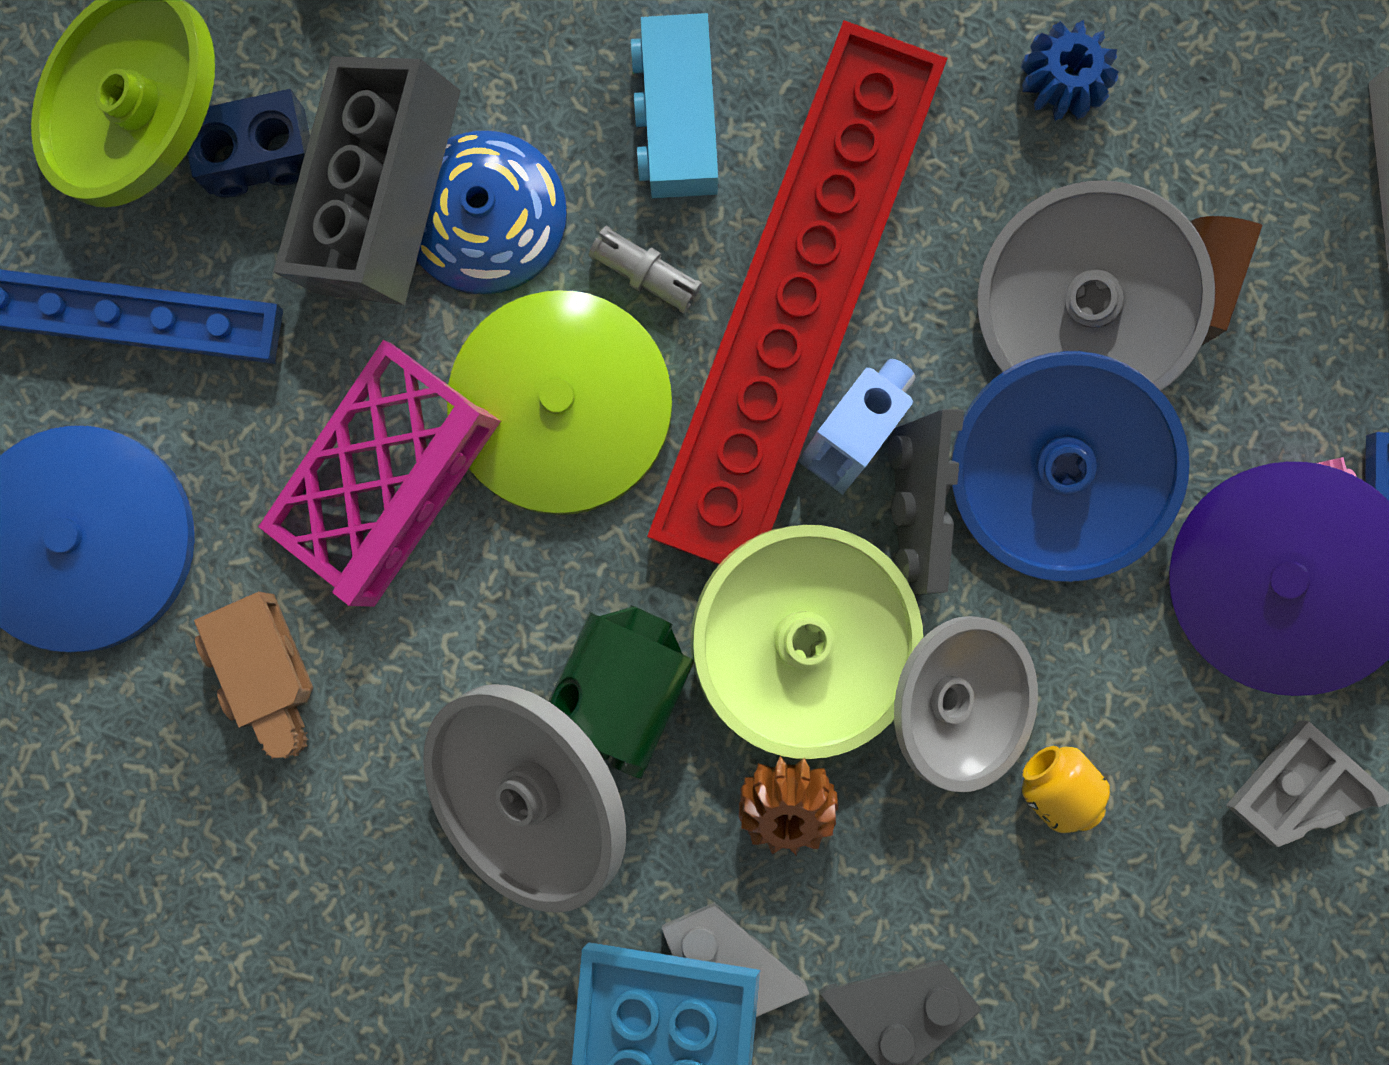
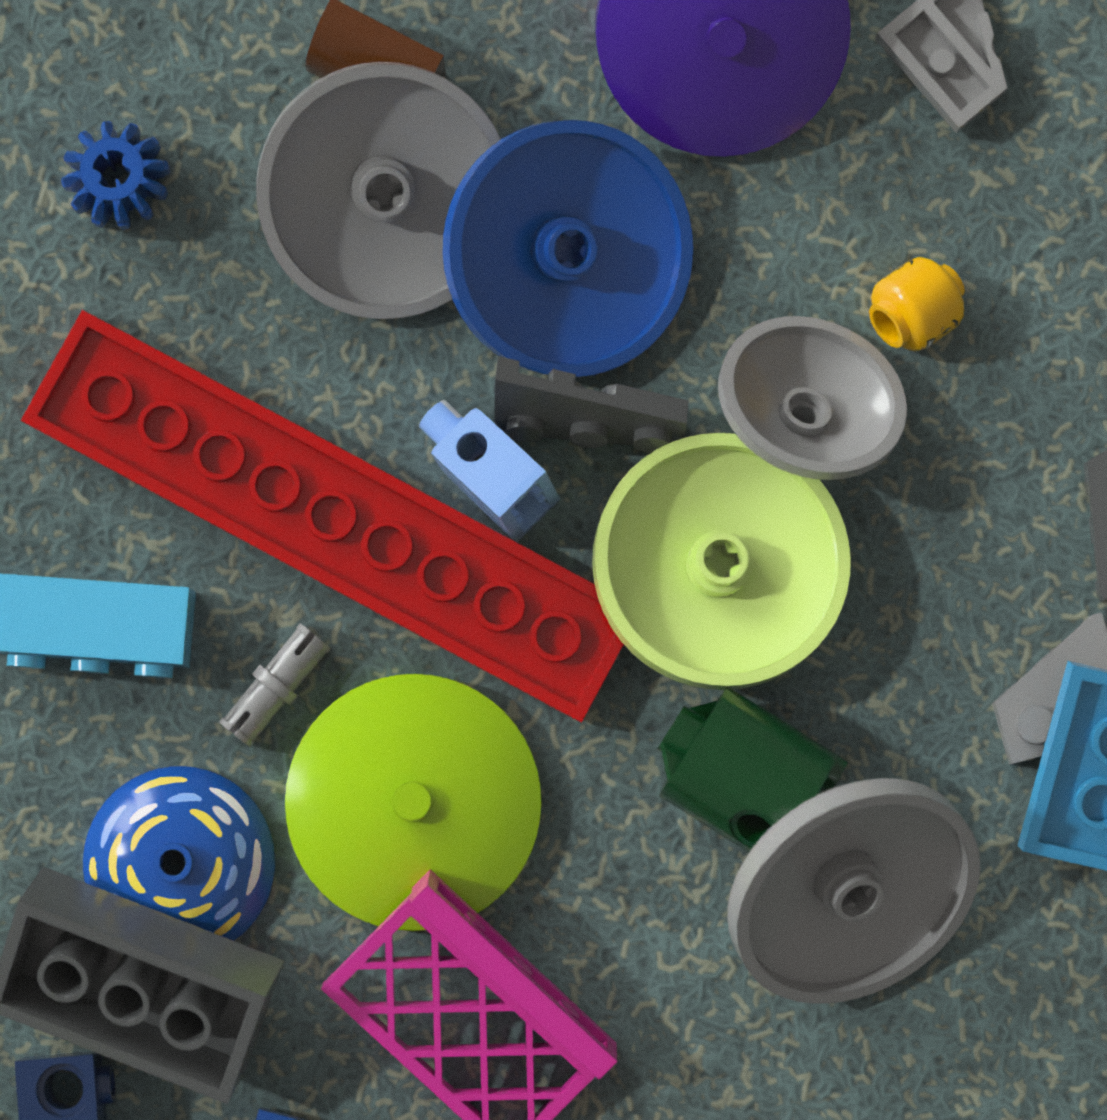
camera: 80 degrees left, 0 degrees up
dark orange gear [739,756,838,856] -> none

